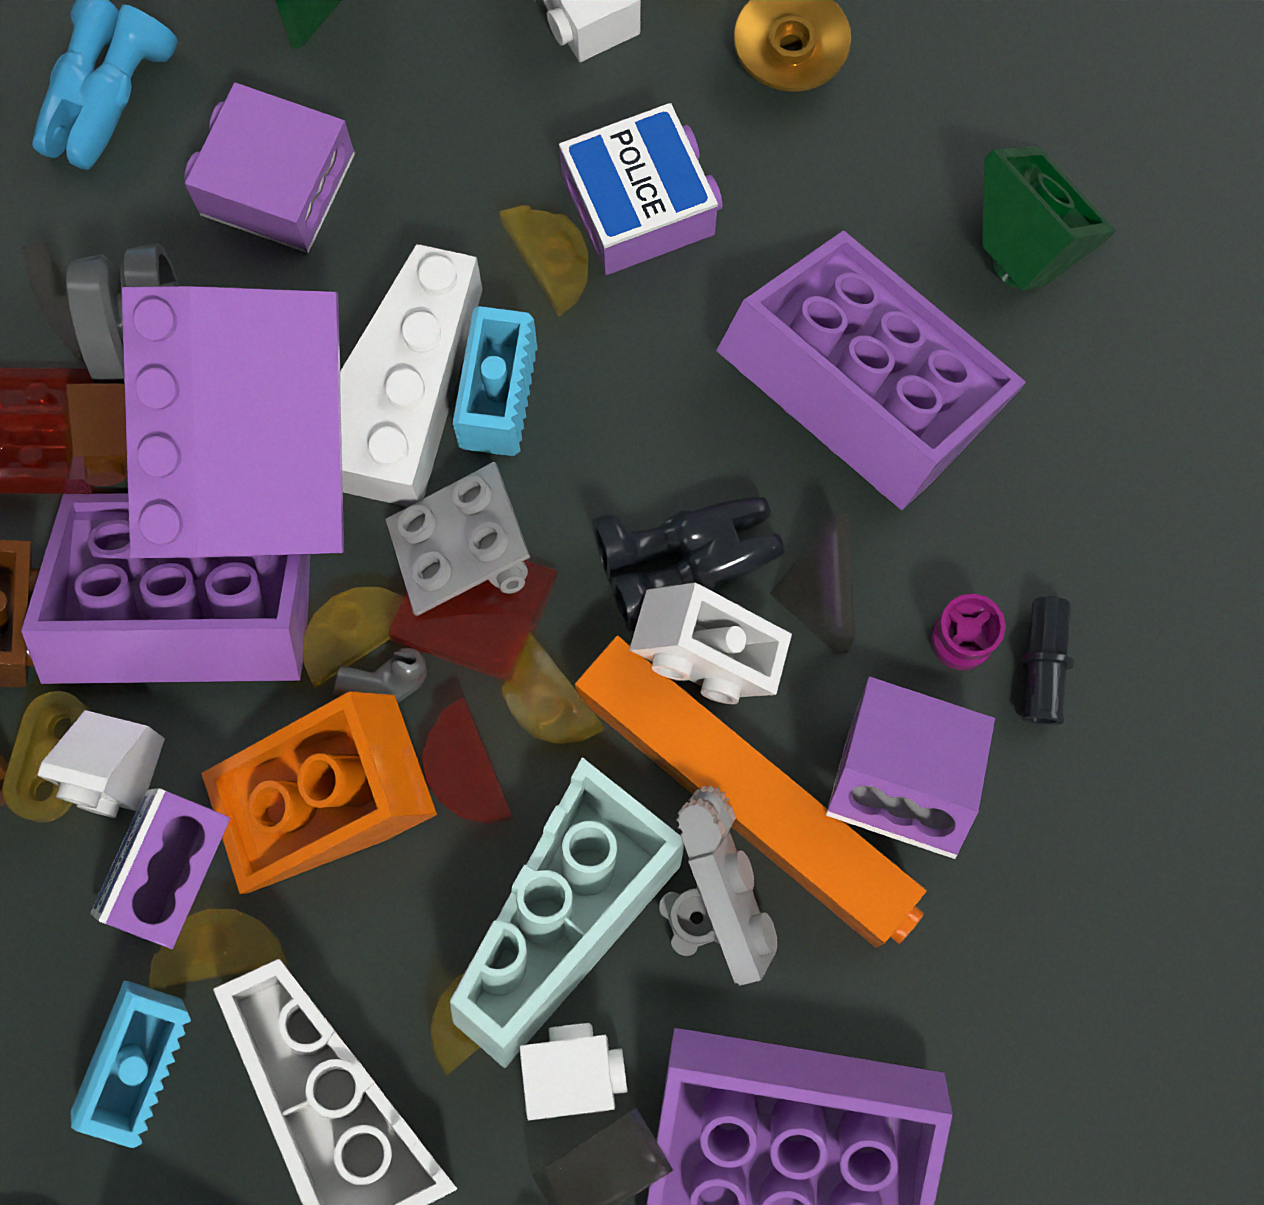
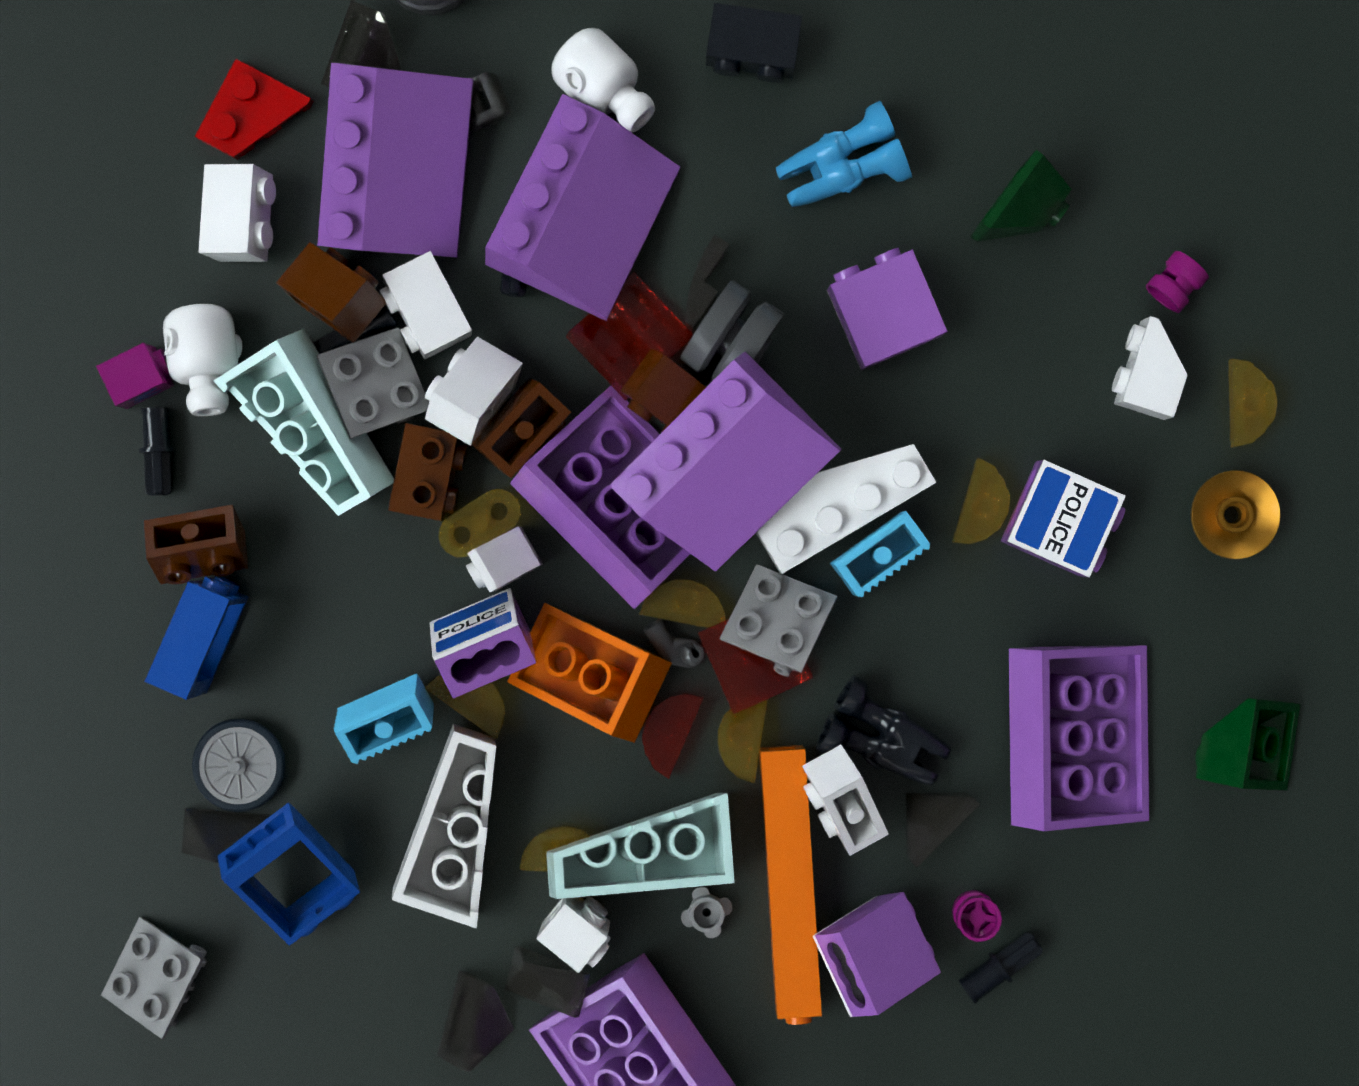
camera: 40 degrees right, 15 degrees up
light grey hinge [676,785,777,986] -> none

